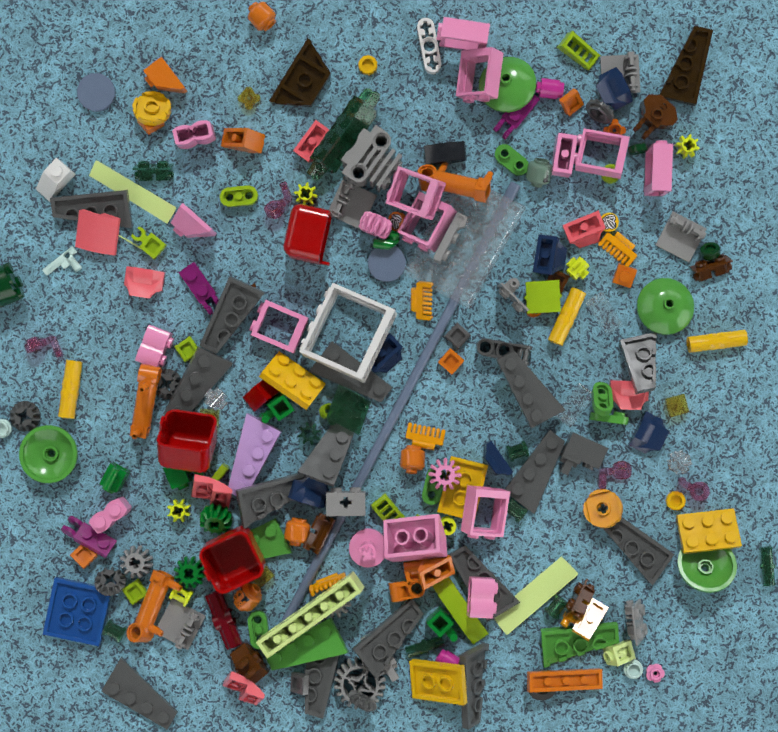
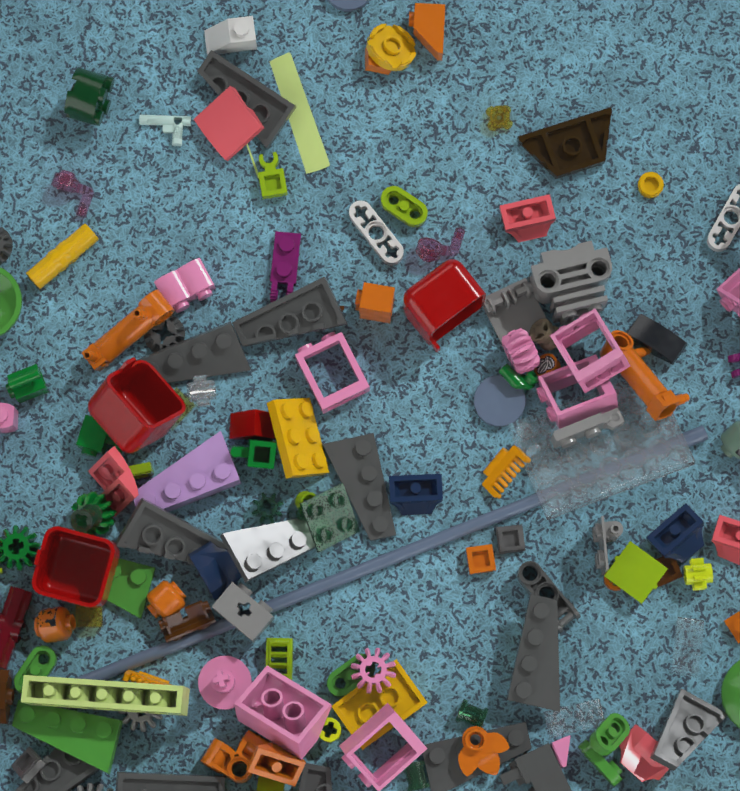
camera: 50 degrees right, 10 degrees down
coral slope [124,266,165,299] -> none
clear green hinge [132,161,174,181] -> none
neon yellow gear [167,499,191,522] -> none
bright pink slope [171,203,217,238] -> none
bright pink brick [172,120,216,149] -> none
lime tile [174,336,198,363] -> none
orange slope [220,128,265,153] -> none
orange head [248,1,276,31] -> none
neon yellow gear [294,182,318,205] -> none
white window [299,283,397,383] -> none
clear green hinge [307,88,380,181] -> none
orange head [400,445,426,474] -> none
light orange piece [405,422,446,451] -> none
dark blue slope [483,440,513,476] -> none
bright green plate [494,144,529,176] -> none
yellow axle [548,287,586,346] -> none
none -> clear green bush [70,504,103,533]
none -> white beam [349,200,404,265]
none -> orange brick [355,282,395,324]
none -> orange plate [458,726,510,777]
none -> dark tan wheel [529,318,559,351]
none -> bright pink slope [550,735,570,768]

